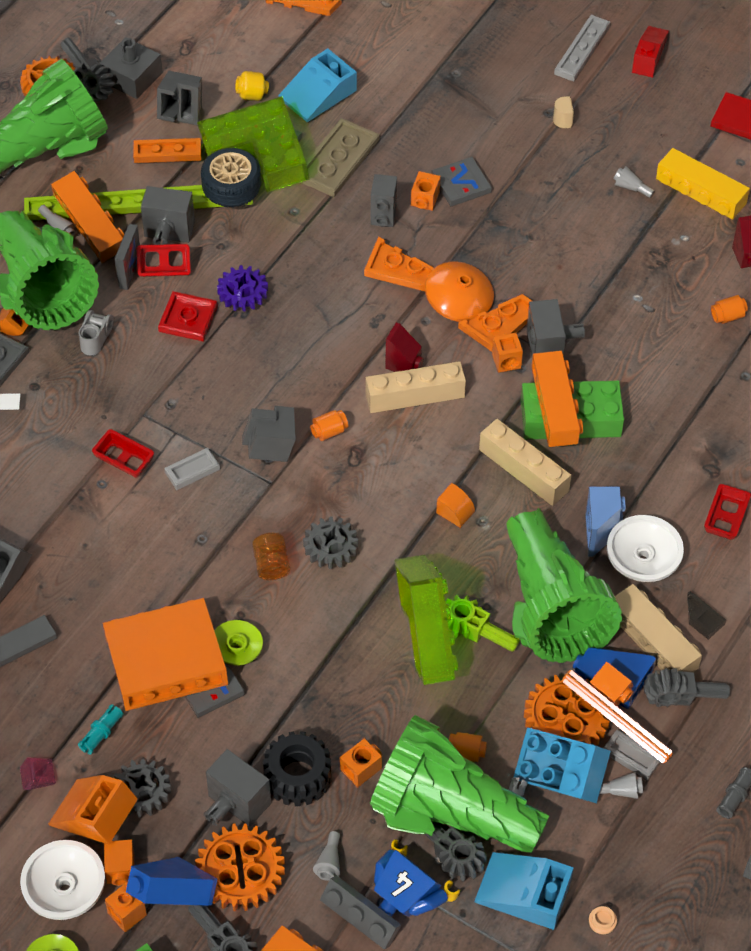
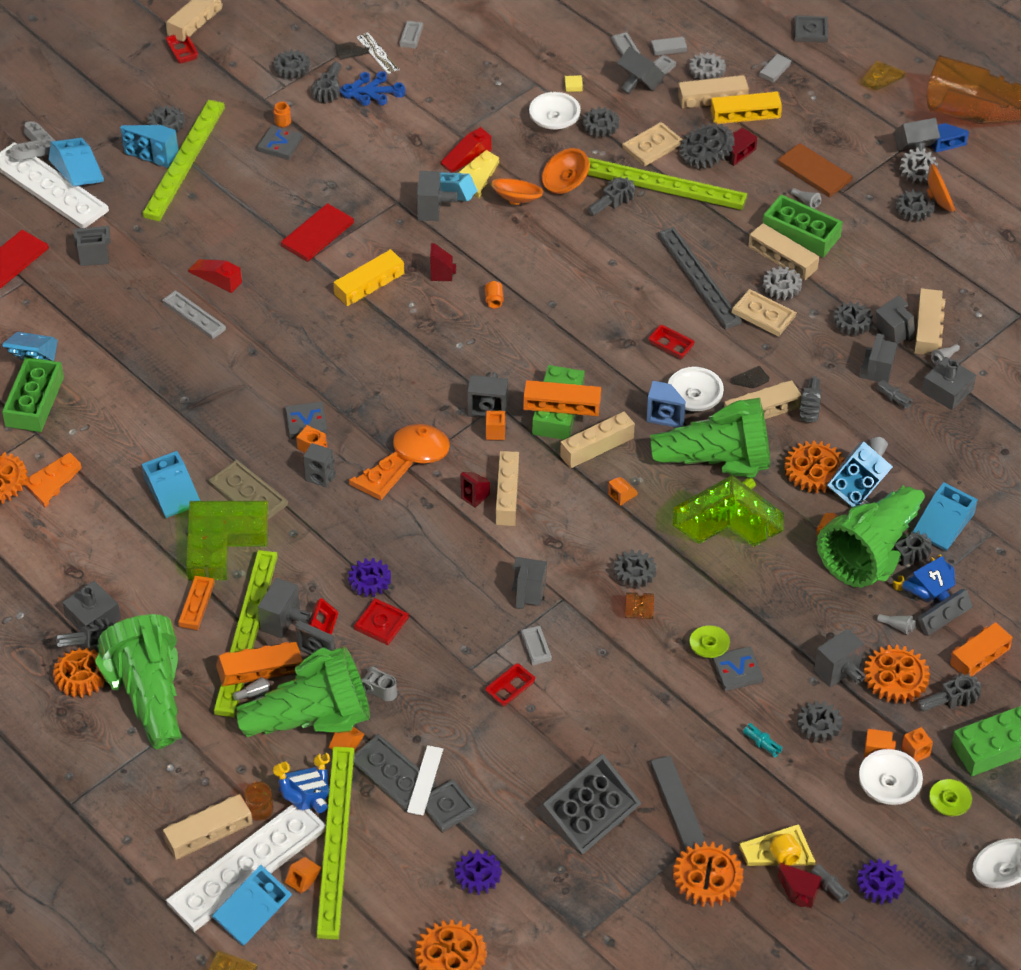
camera: 75 degrees left, 5 degrees down
clear pink slope [20,757,56,790] -> none
orange slope [48,775,138,844] -> none
orange panel [103,598,228,711] -> none
blue slope [126,857,218,906] -> none
dark grey plate [157,70,202,126] -> none
black wheel [201,148,261,207] -> none
yellow head [235,71,269,101] -> none
black tyre [263,731,331,806] -> none
orange brick [310,410,348,441] -> none
orange brick [340,738,382,788] -> none
orange wing [458,294,532,352] -> none
tan brick [553,96,574,128] -> none
axle [562,670,673,763] -> none
blue slope [572,647,656,709] -> none
light nougat plate [589,906,617,934] -> none
orange brick [590,661,634,706] -> none
light grey tile [604,729,661,781] -> none
light grey cone [613,166,654,198] -> none

